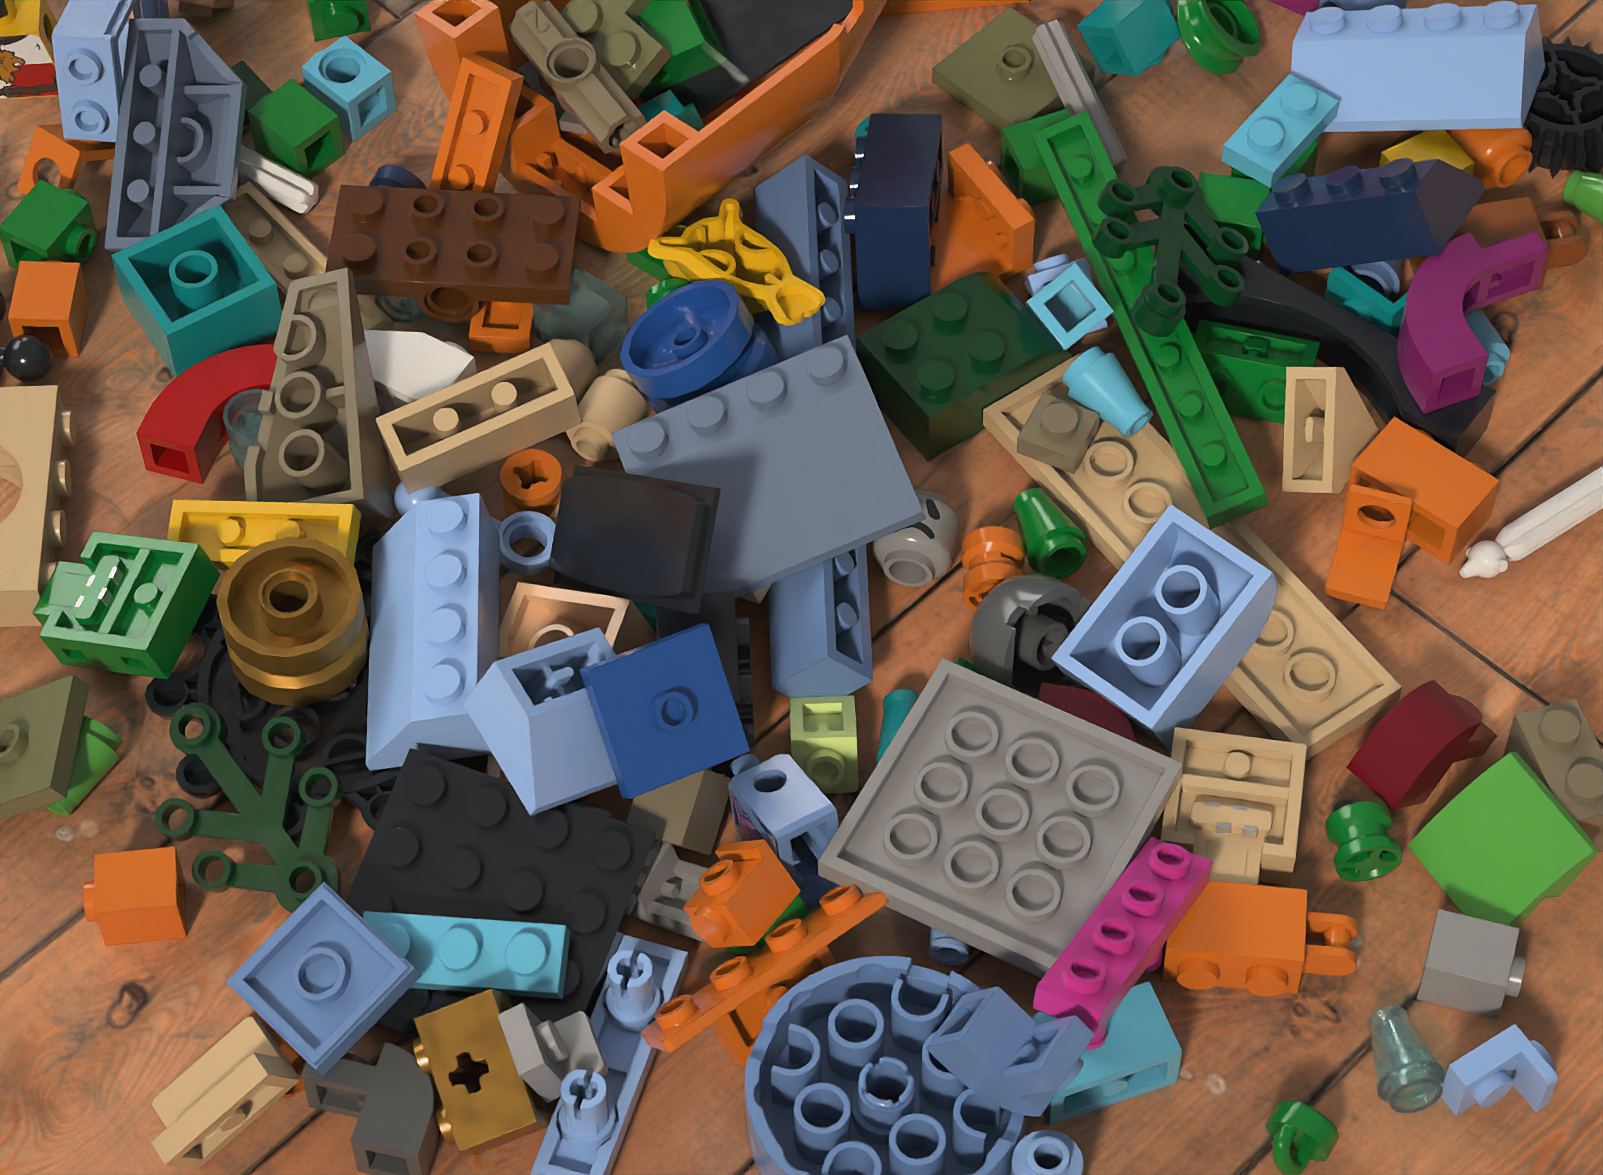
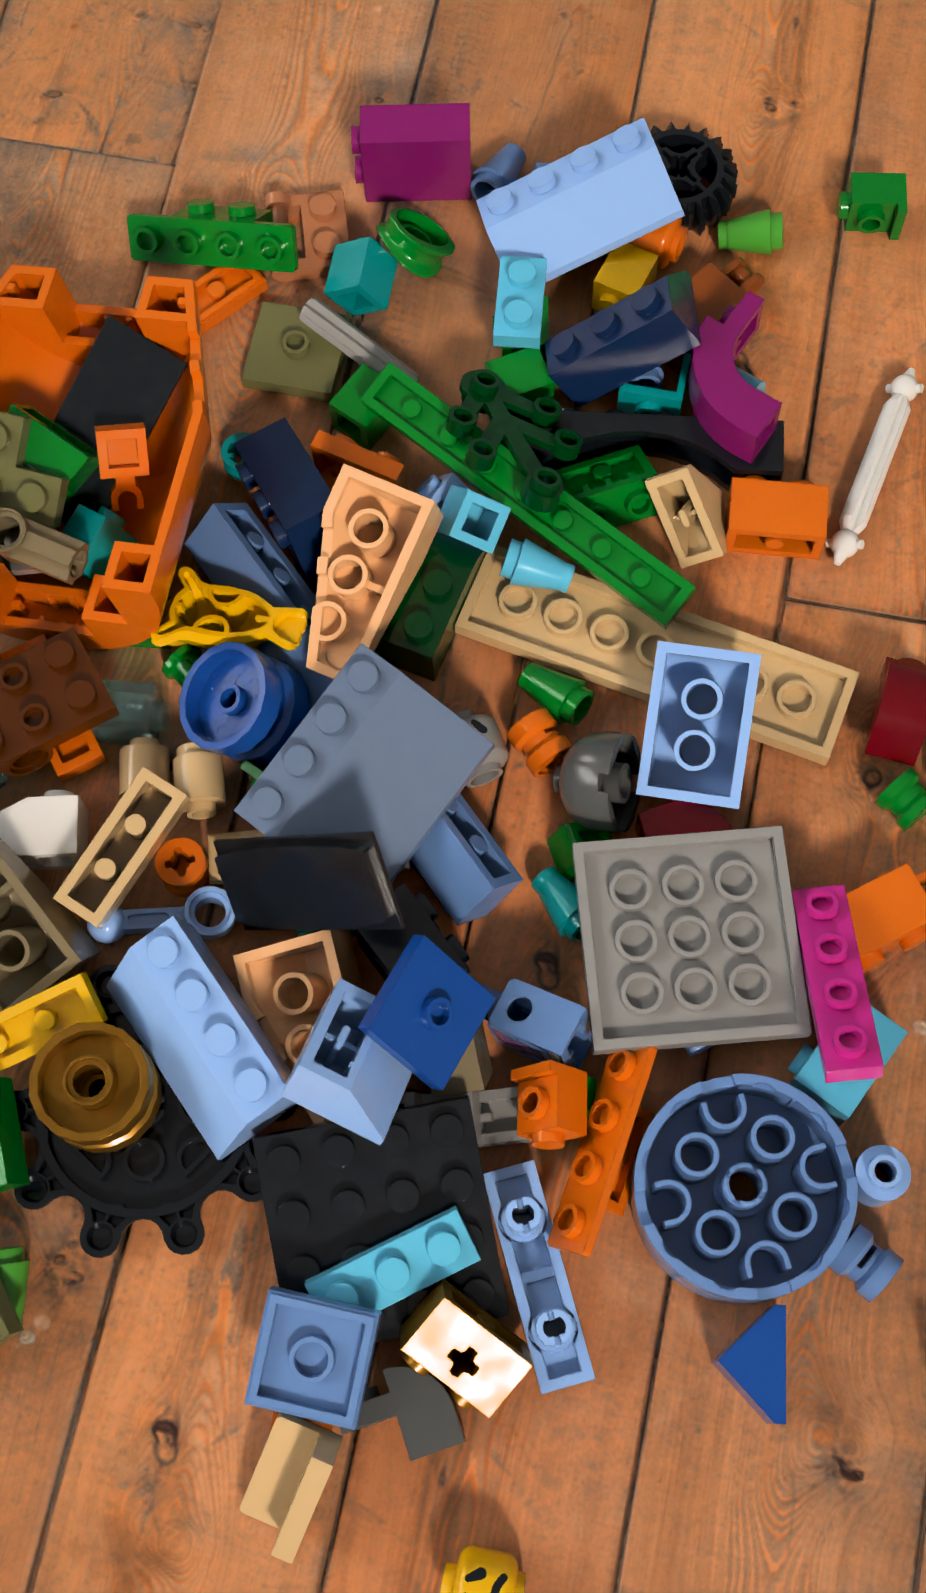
camera: 30 degrees left, 15 degrees up
orange brick [83,846,187,946] -> none
dark green plant [155,703,344,914] -> none
light grey bracket [498,1003,608,1103] -> none
yellowish green bracket [789,695,859,794] -> none
medium blue brick [926,986,1095,1117] -> none
dark tan plate [1017,392,1100,474] -> none
tan piece [1160,727,1307,885] -> none
orange bracket [1324,484,1413,610] -> none
none -> orange plate [94,422,150,511]
none -> light nougat wedge [306,464,444,680]

